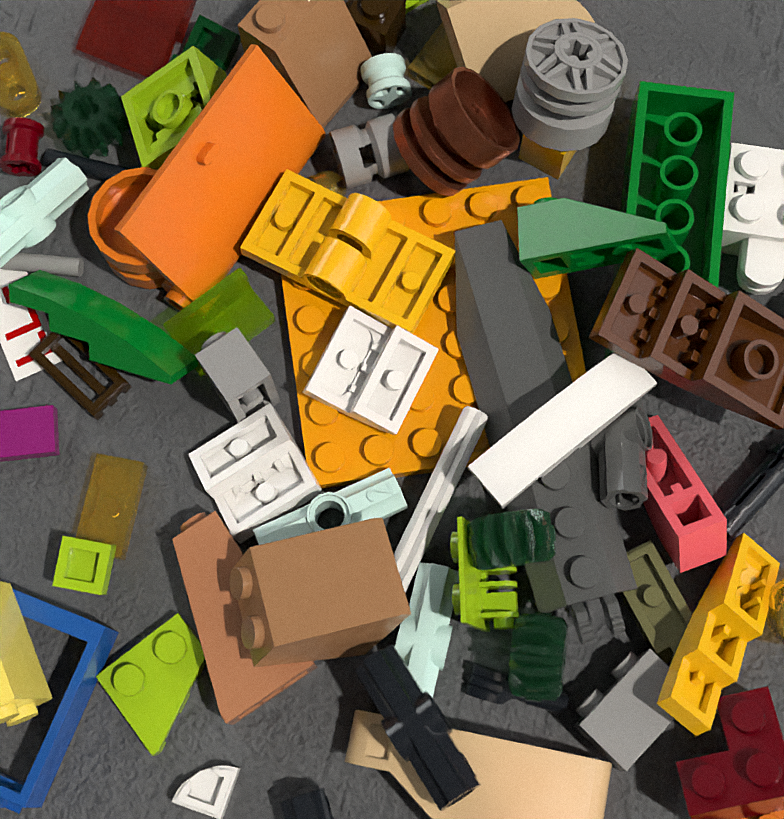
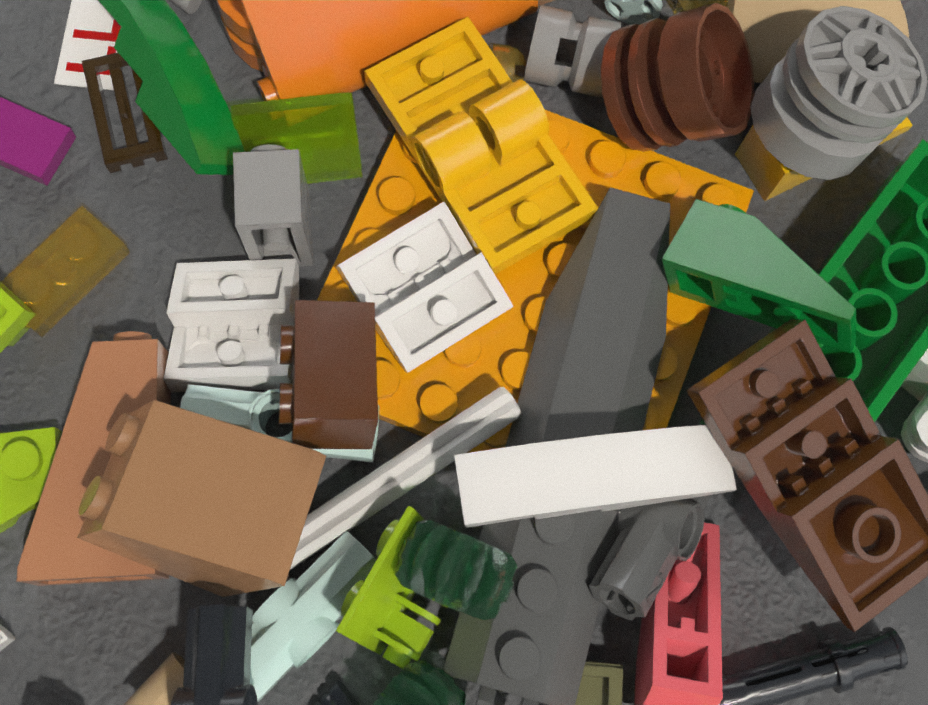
camera: 20 degrees right, 0 degrees up
none -> reddish brown brick [279,300,378,449]

